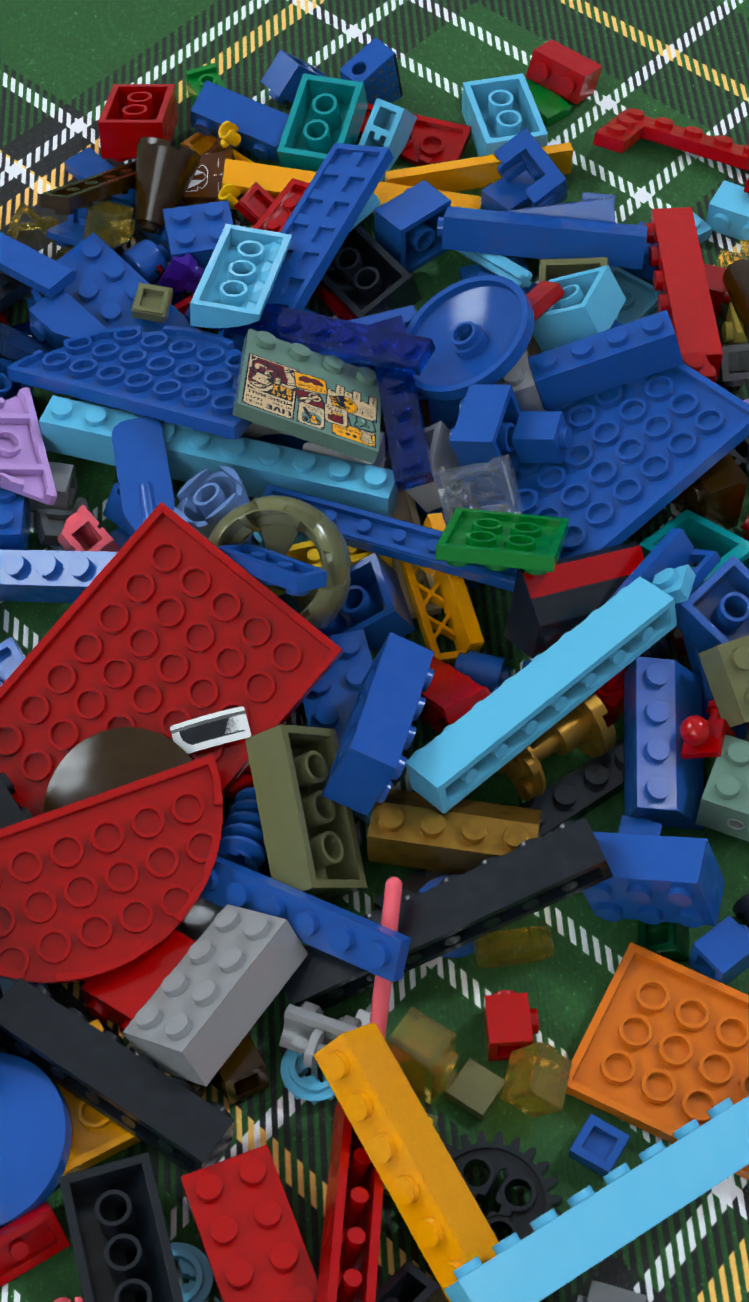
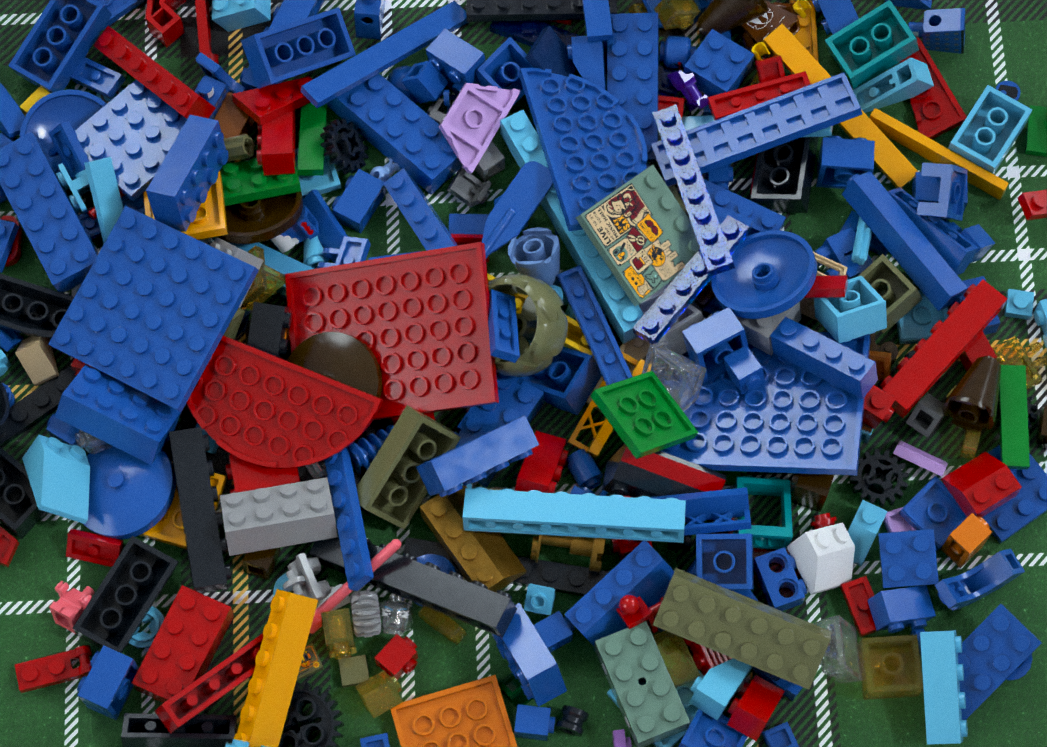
camera: 45 degrees right, 15 degrees up
coral piece [57,505,120,552] -> none
olive tile [131,282,173,323] -> none
sticker [170,706,251,754] -> none
medium azure slope [190,224,292,328] -> none
medium azure plate [652,564,696,604] -> none
none -> light grey gear [350,590,381,638]
none -> clear head [379,595,414,635]
none -> medium azure bracket [524,584,556,615]

